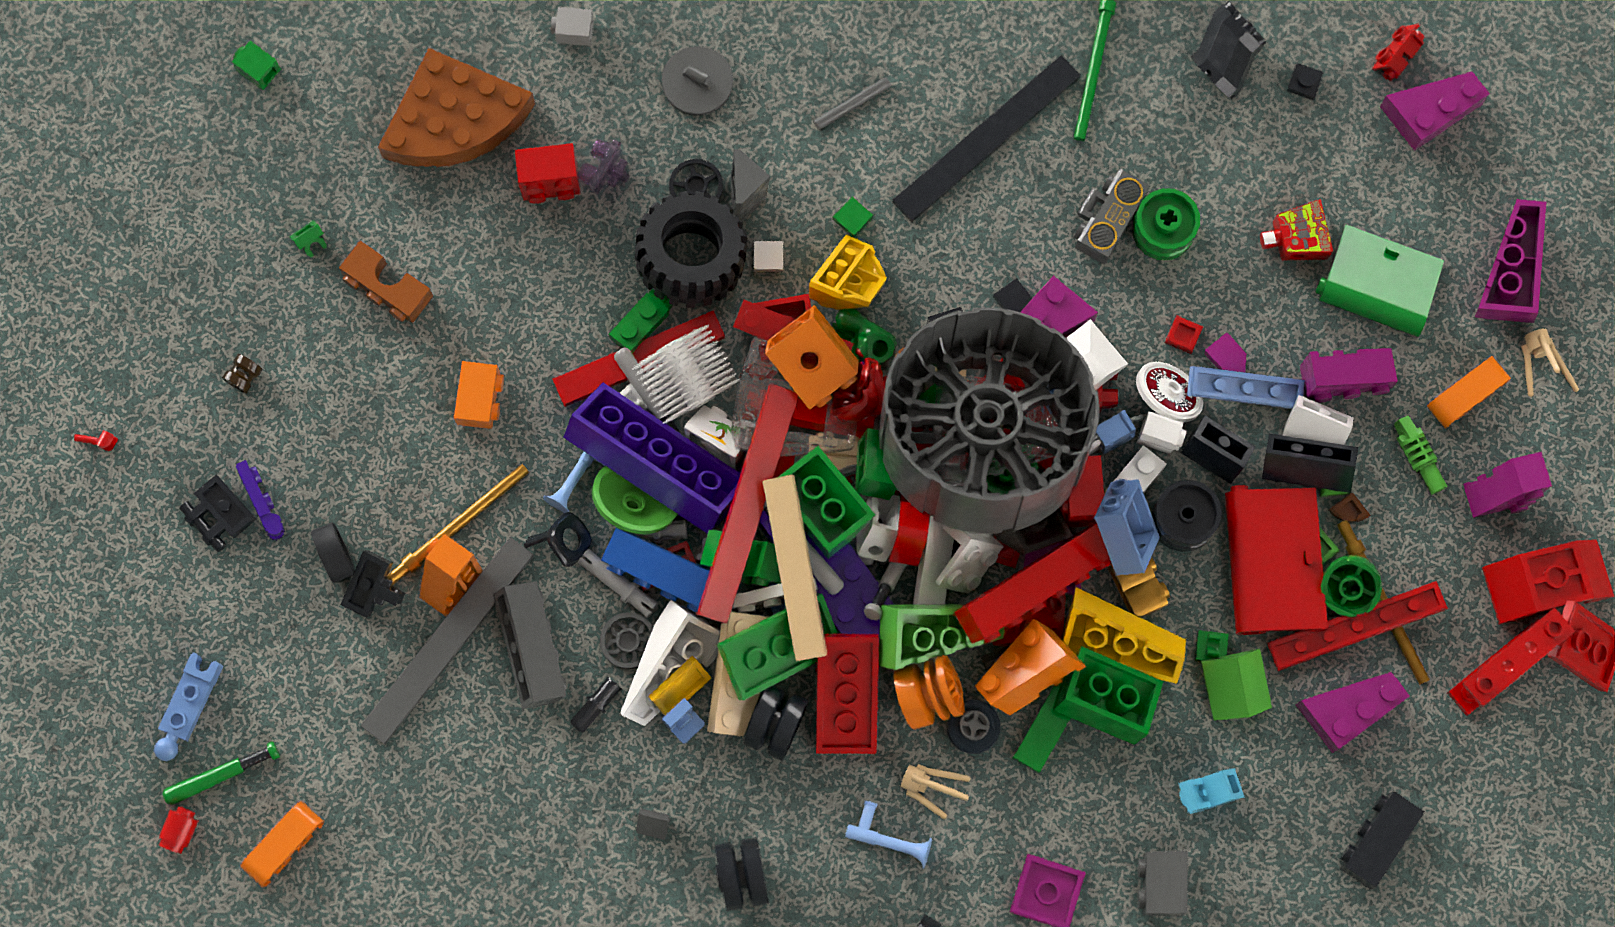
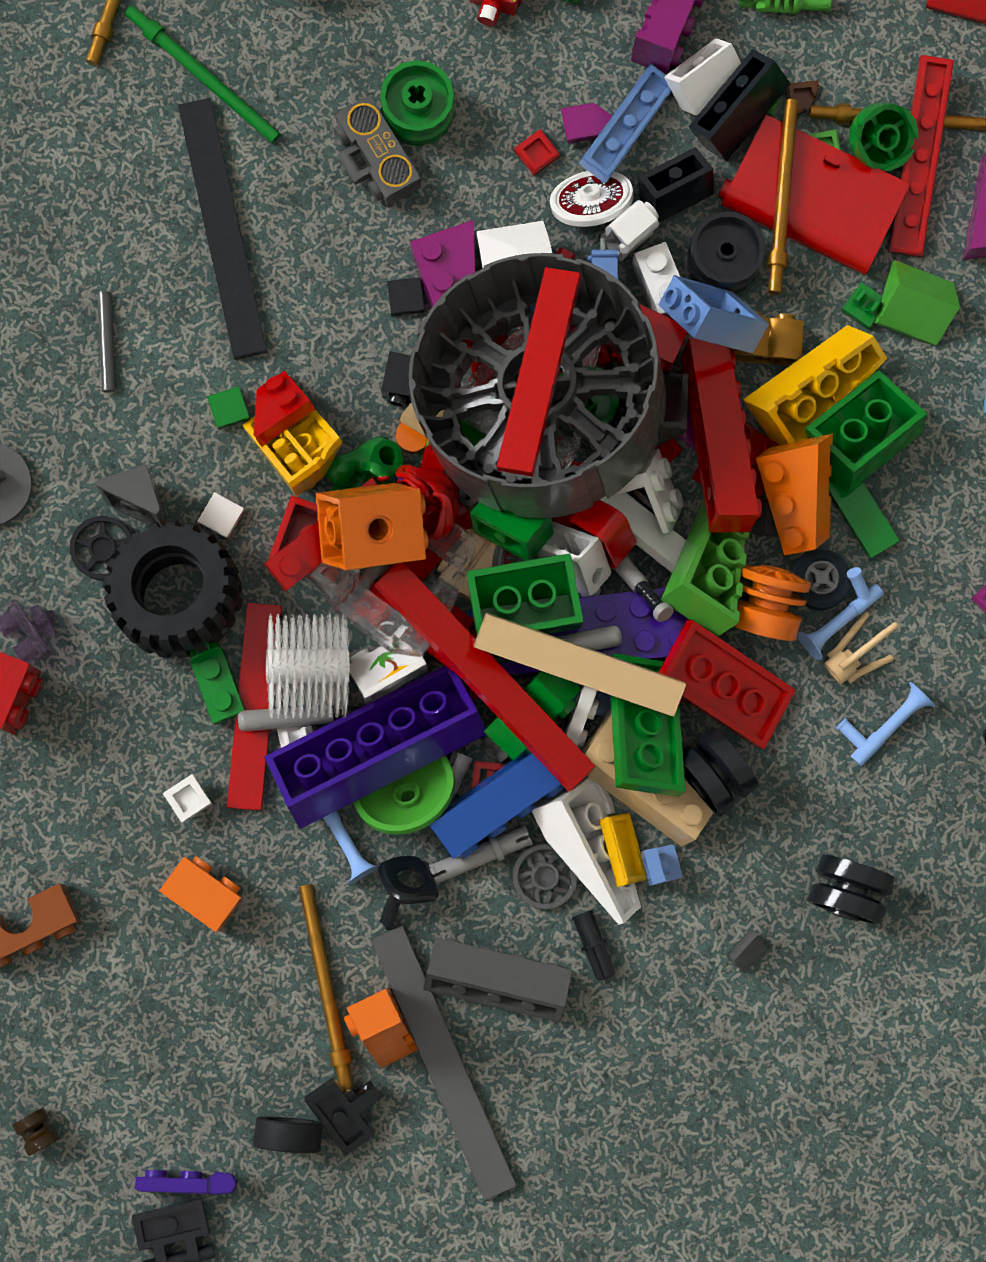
camera: 65 degrees left, 5 degrees up
none -> white tile [163,774,212,823]
none -> red wing [253,371,316,447]
none -> red tile [496,267,581,477]
none -> pearl gold bar [767,99,798,295]
none -> light blue piece [797,567,884,660]

